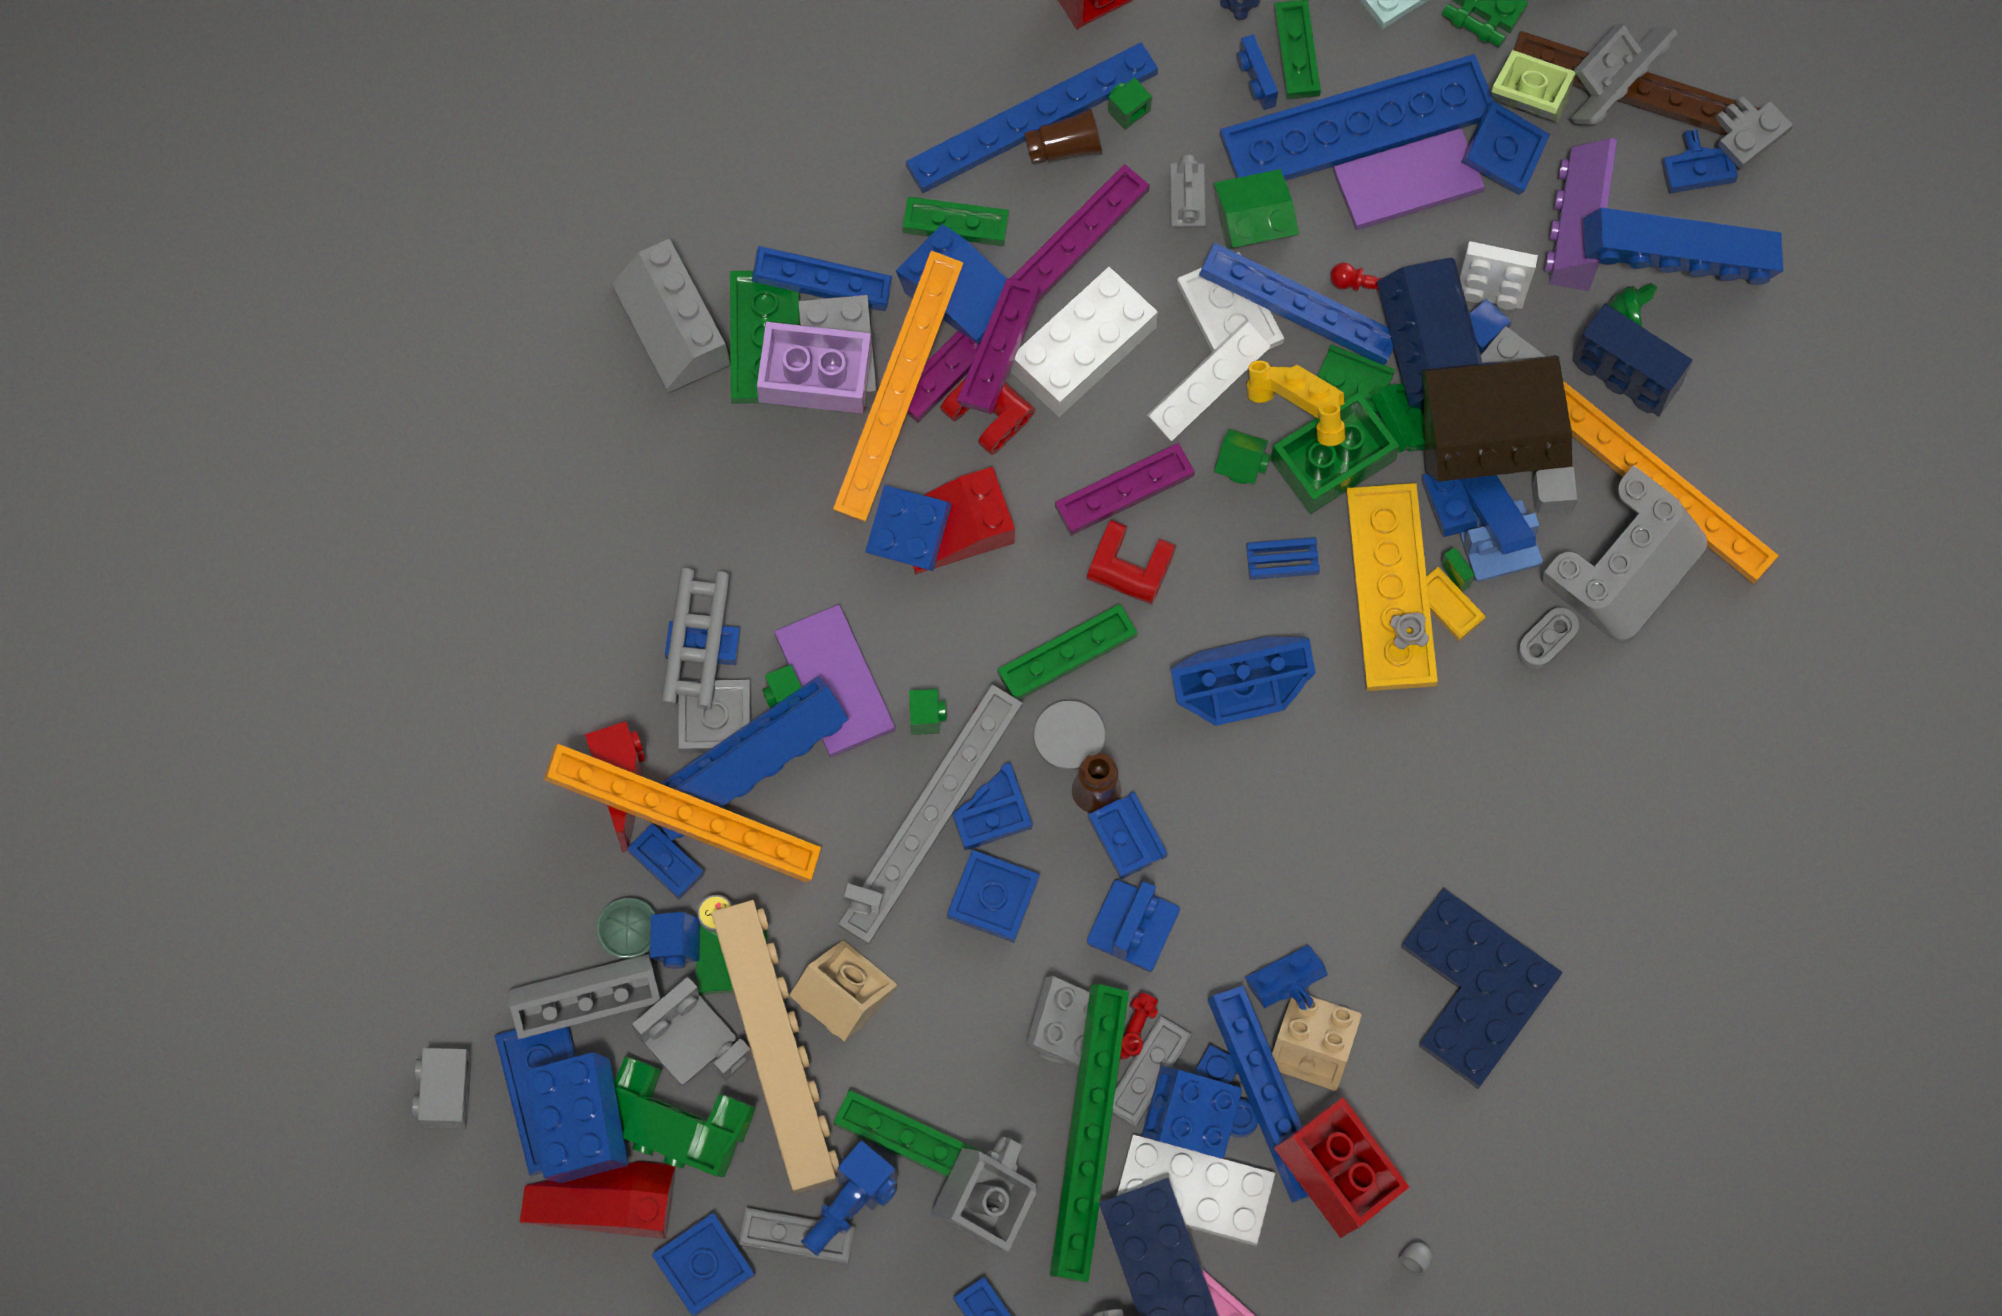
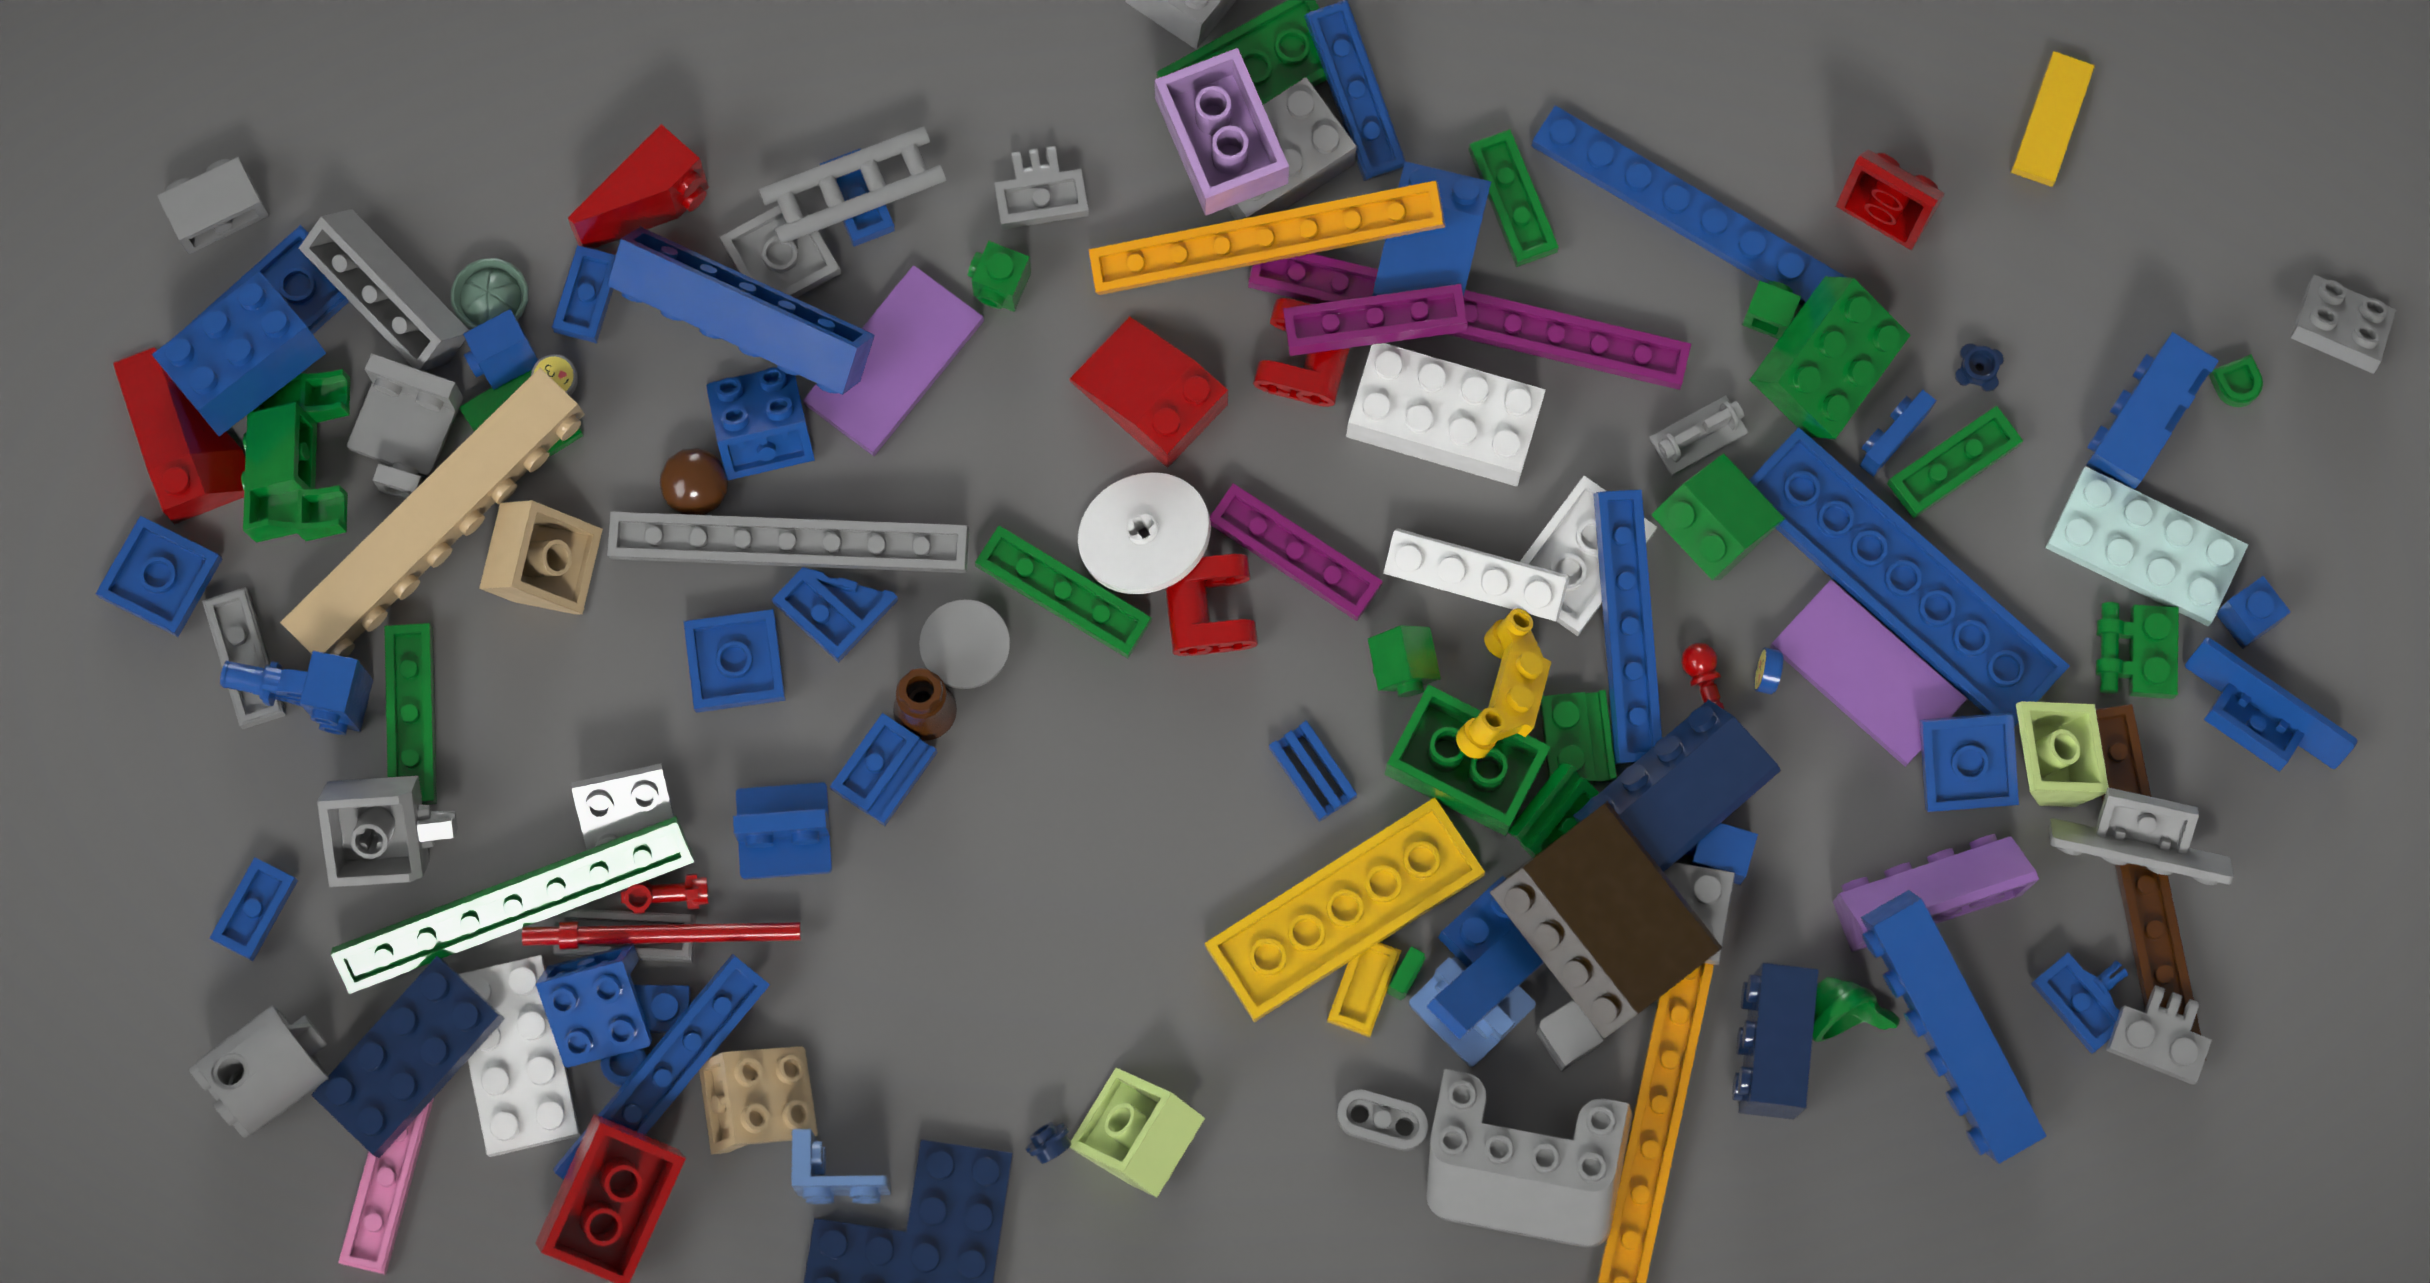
camera: 60 degrees right, 5 degrees up
light orange plate [543,744,821,883] -> none
green plate [762,664,801,708] -> none
light grey plate [844,883,883,915] -> none
blue plate [865,485,952,571] -> none
green plate [909,689,946,735] -> none
reddish brown plant [1024,108,1102,164] -> none
blue wedge [1170,637,1316,726] -> none
blue plate [1245,945,1328,1010] -> none
light grey plate [1391,613,1429,649] -> none
white plate [1459,241,1538,310] -> none
none -> red bar [522,922,801,950]
none -> reddish brown hair [660,448,728,515]
none -> blue bracket [706,367,815,480]
none -> medium blue bracket [792,1129,891,1204]
none -> green brick [967,241,1031,312]
none -> light grey hinge [994,146,1089,230]
none -> dark blue plate [1025,1122,1072,1164]
none -> yellowish green slope [1069,1068,1205,1197]
none -> white piece [1078,473,1211,594]
none -> green brick [1749,277,1911,439]
none -> blue tile [1754,647,1784,695]

